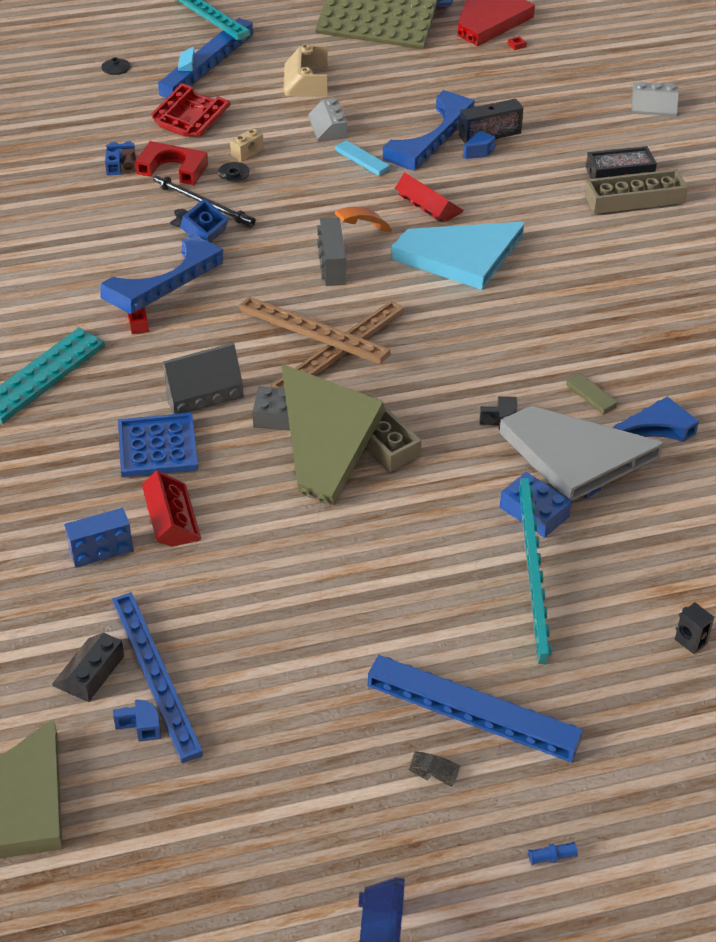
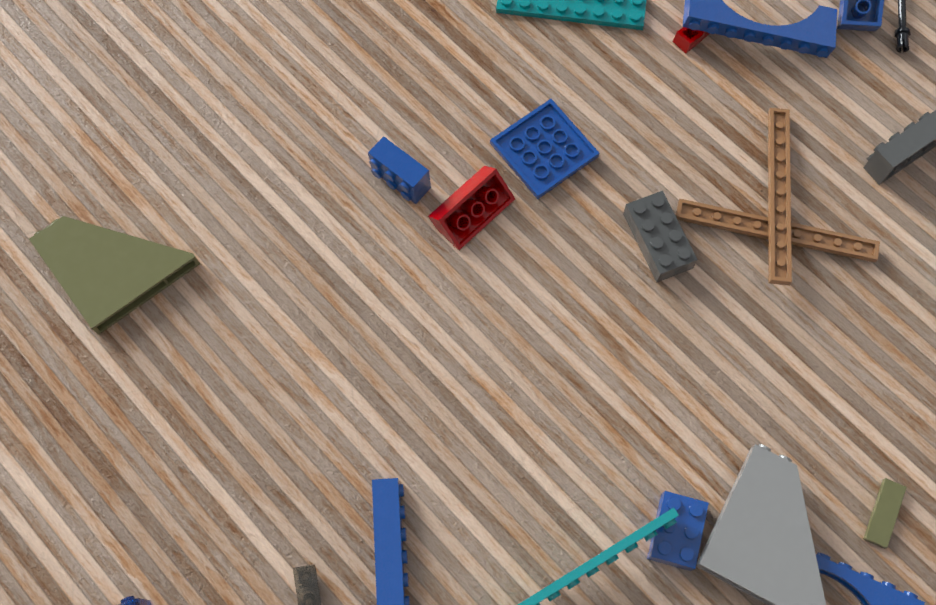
camera: 65 degrees right, 25 degrees up
black slope [52,633,124,702] -> none
blue plate [112,592,203,763] -> none
blue brick [113,700,161,742] -> none
dark grey slope [163,342,244,414] -> none
olive slope [282,364,385,505] -> none
dark tan brick [366,398,422,472] -> none
black brick [479,396,517,430] -> none

